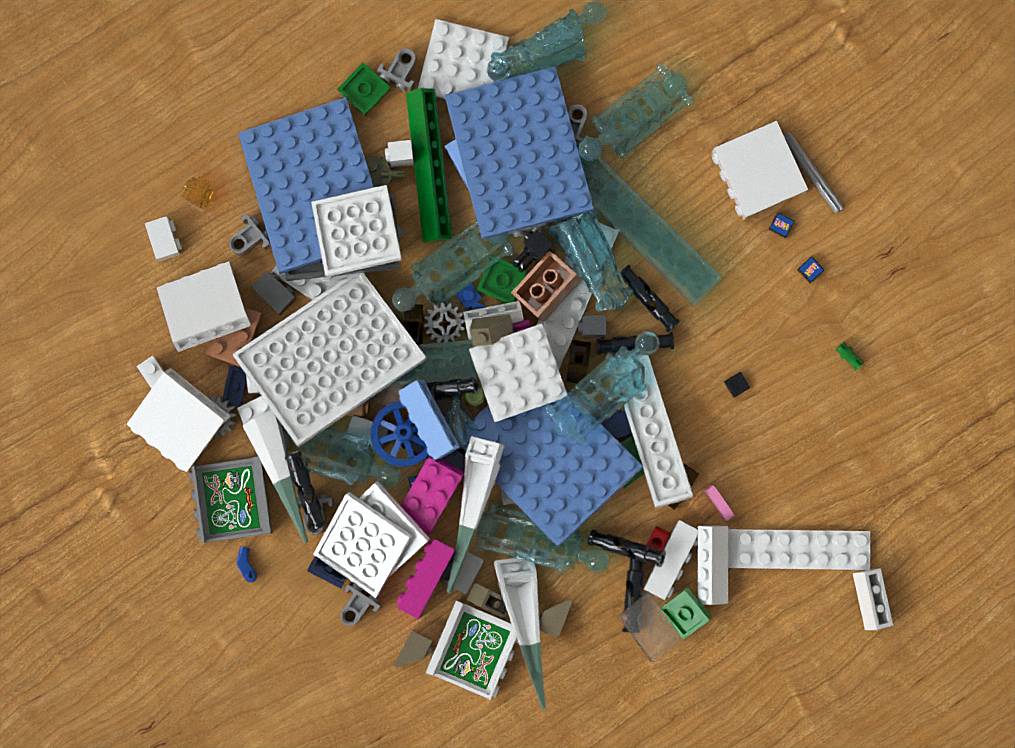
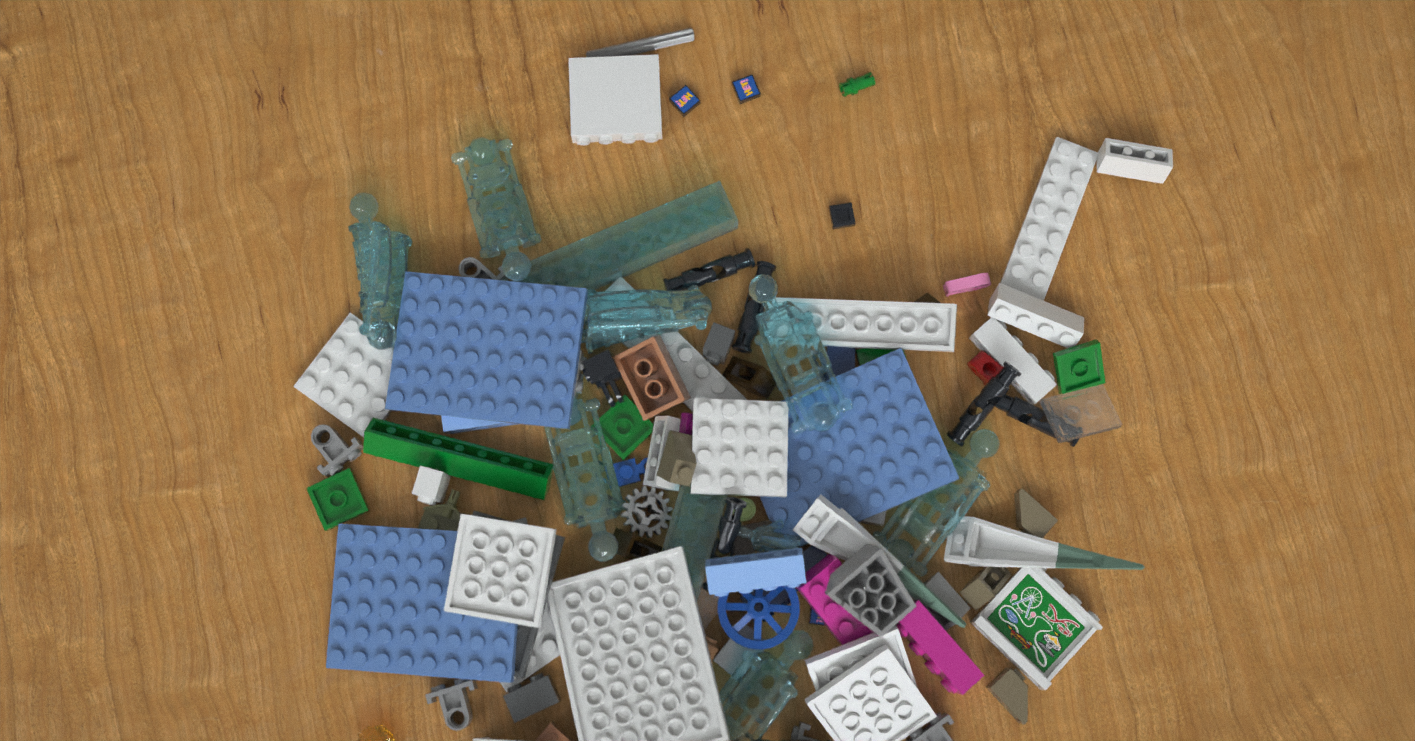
camera: 70 degrees left, 5 degrees down
none -> light grey wedge [825,544,916,637]

